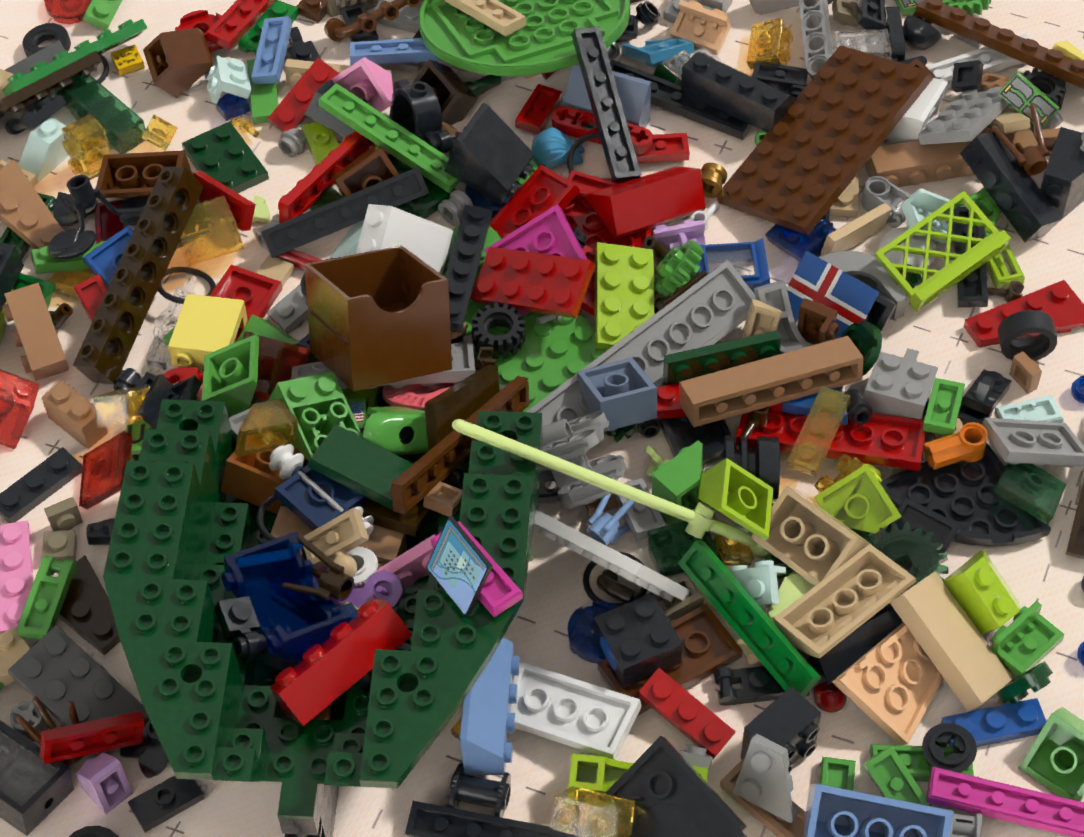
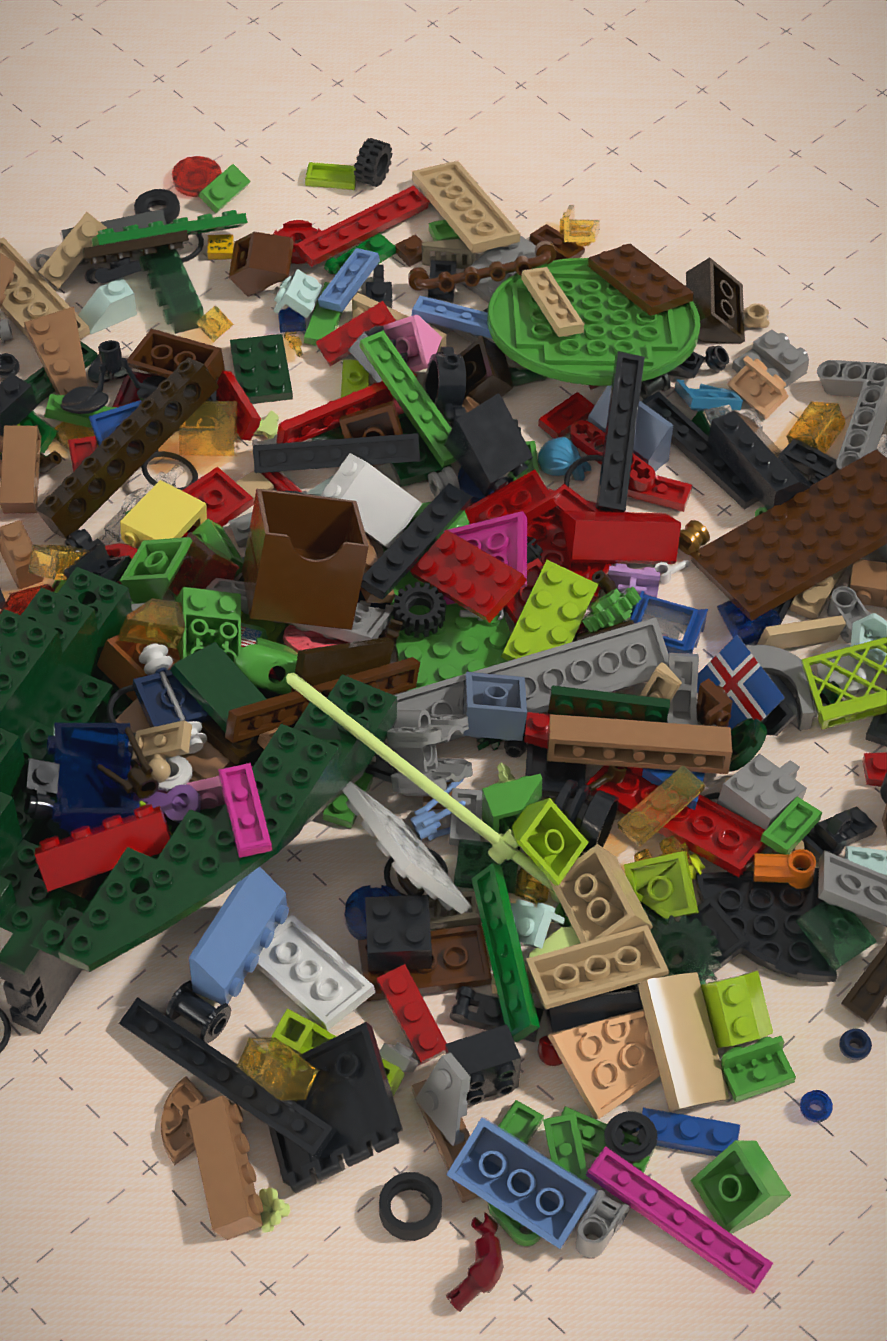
camera: 20 degrees right, 0 degrees up
clear yellow brick [62,114,111,180] -> none
light grey plate [278,129,306,157] -> none
piece [426,517,493,617] -> none
black pin [842,389,872,425] -> none
dark green plate [997,661,1053,704] -> none

